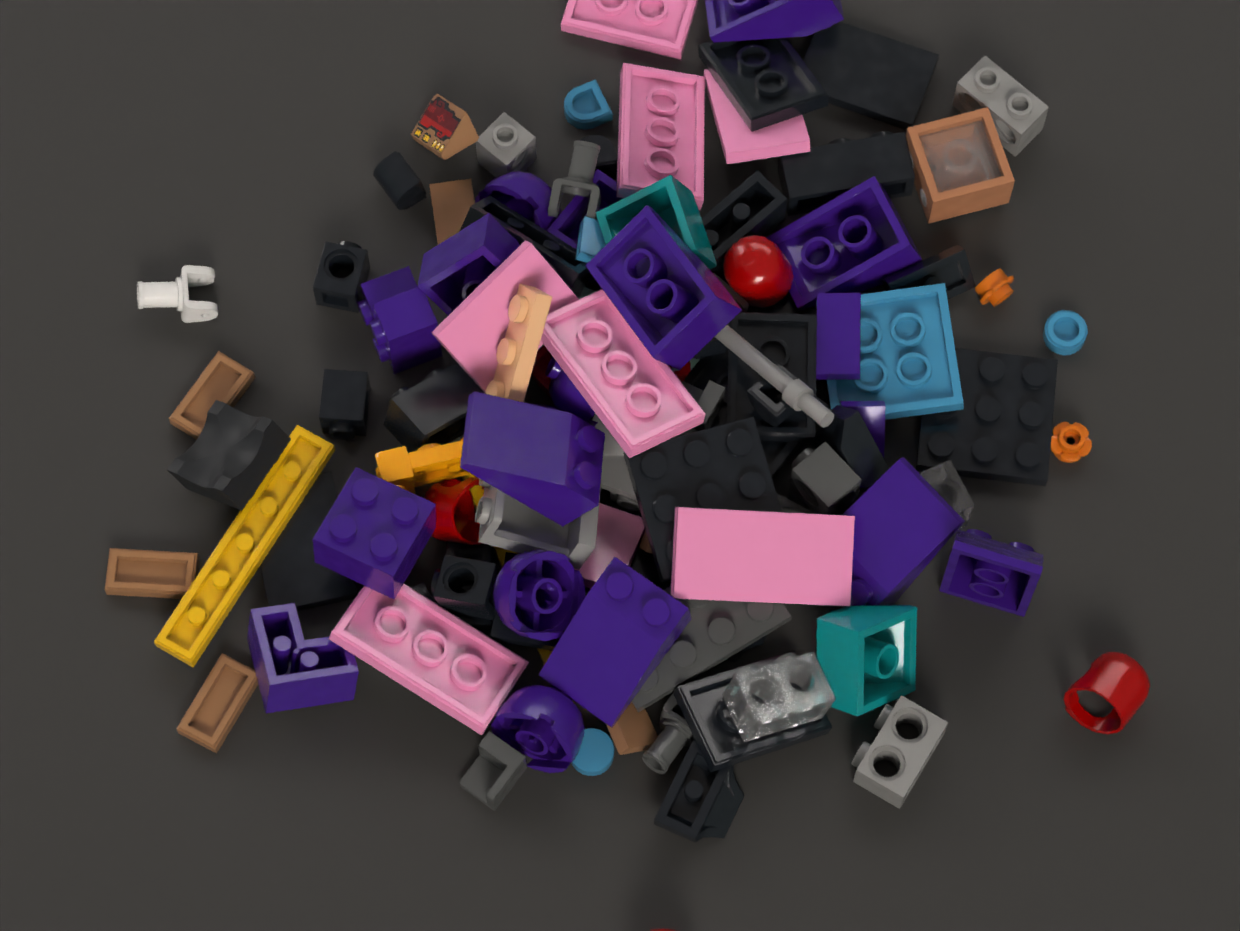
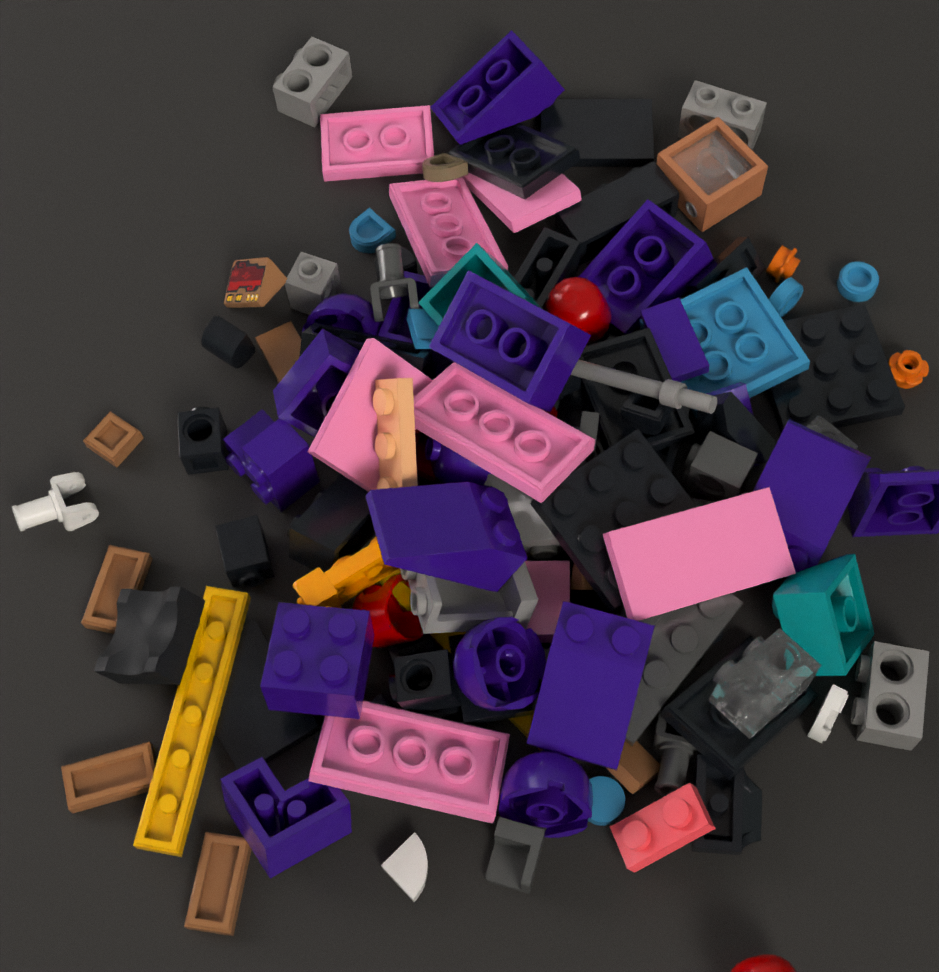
camera: 15 degrees left, 5 degrees down
none -> medium nougat tile [83,411,144,468]
none -> white tile [381,832,428,902]
none -> dark tan tile [422,153,468,182]
none -> coral plate [610,782,716,873]
none -> dark azure tile [769,277,804,317]
none -> white tile [807,684,849,743]

